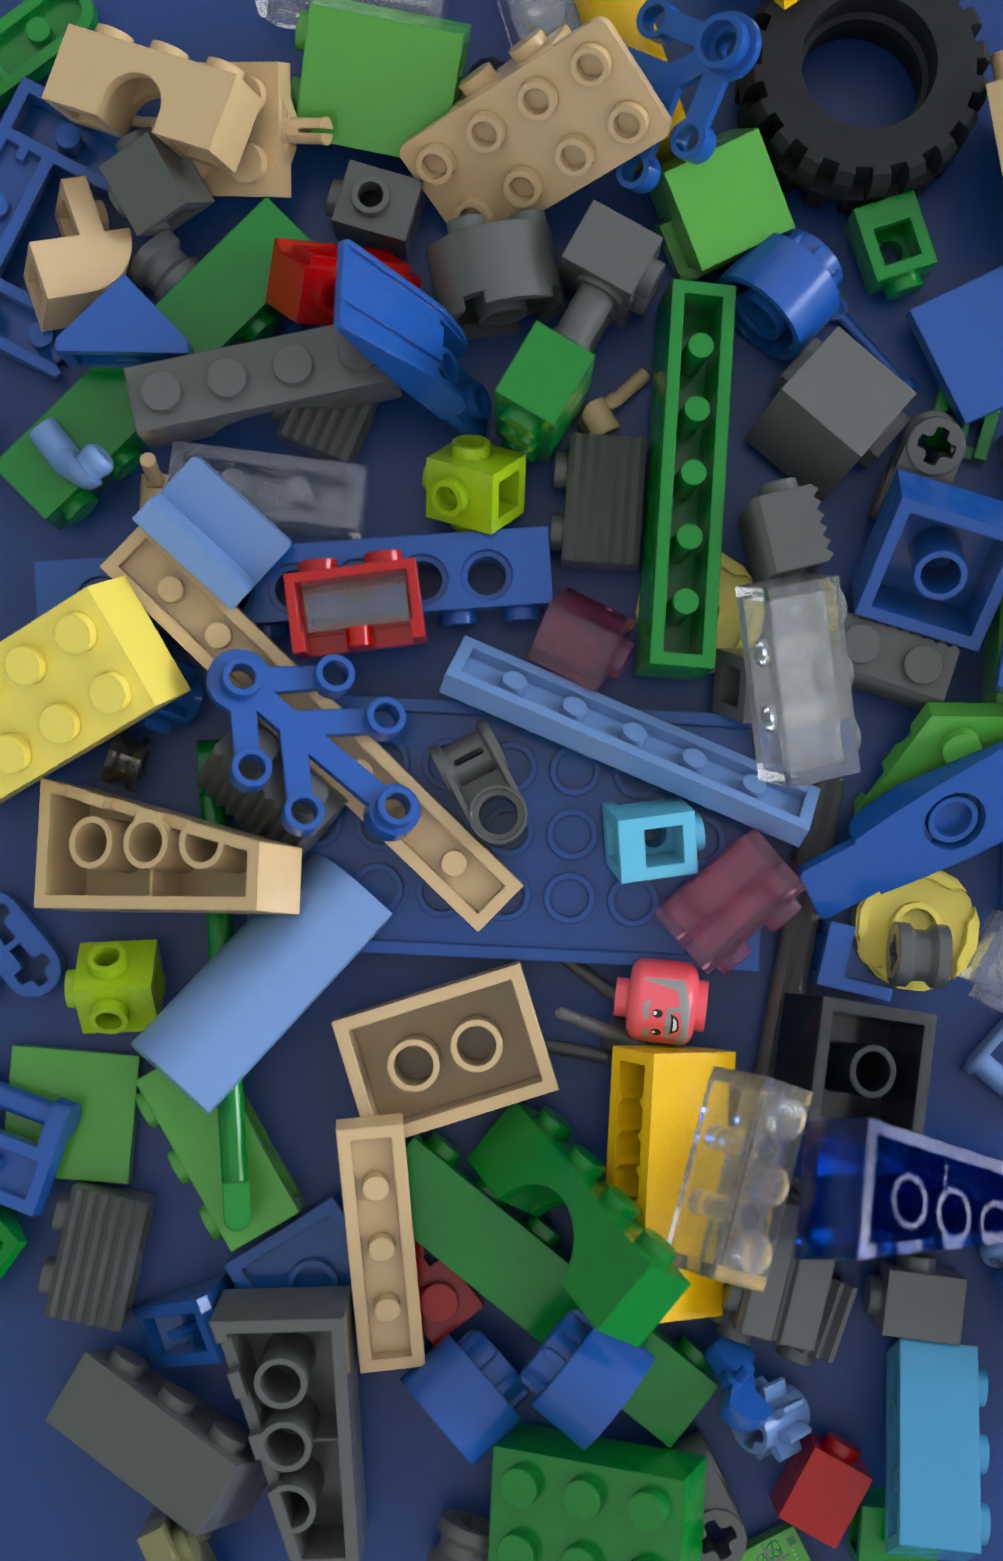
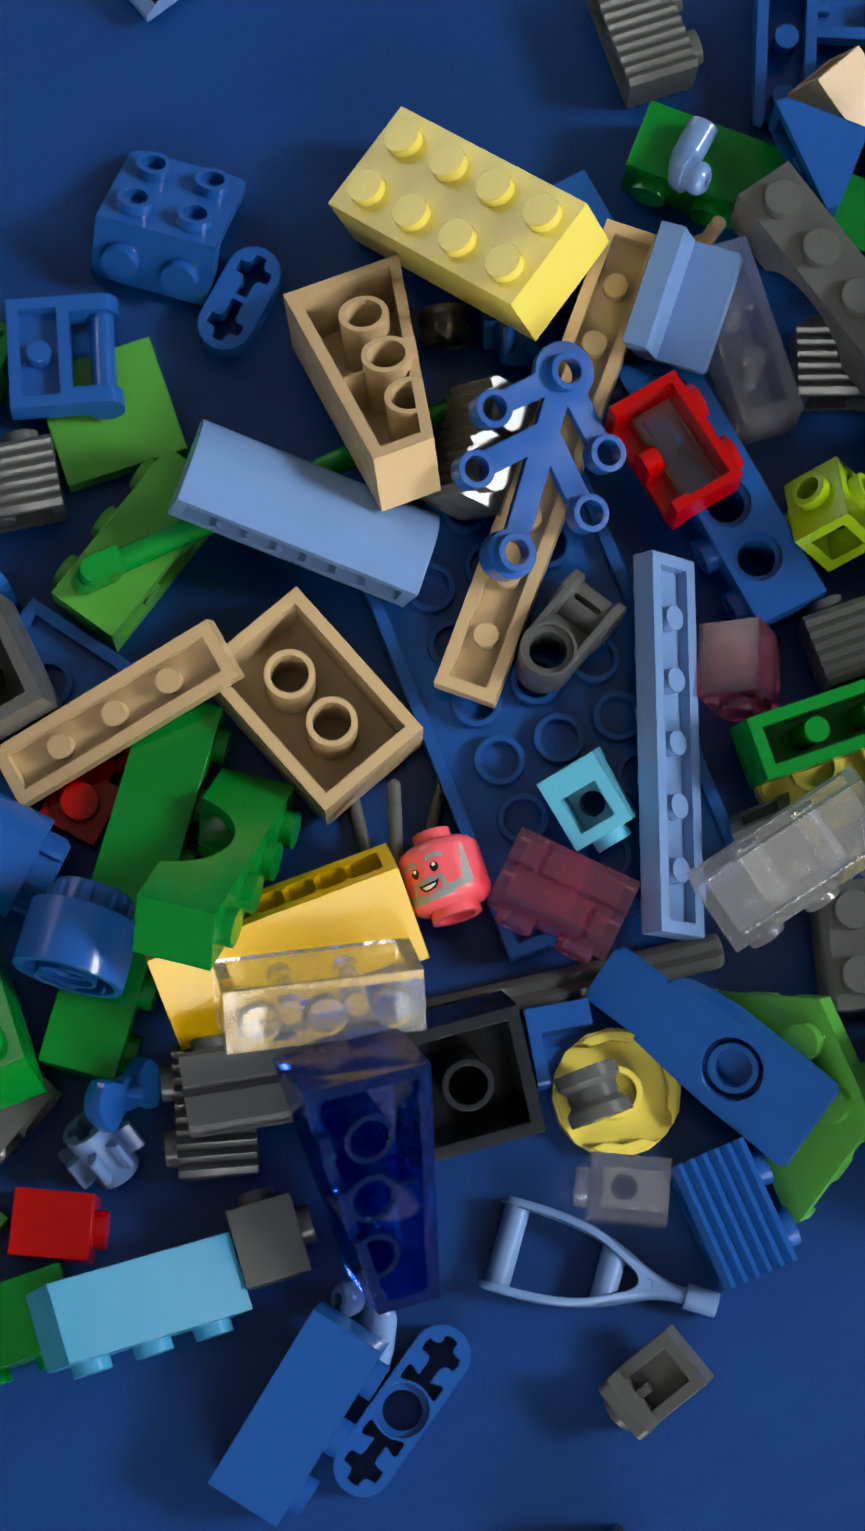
camera: 60 degrees right, 10 degrees down
lime brick [64,939,166,1034] -> none

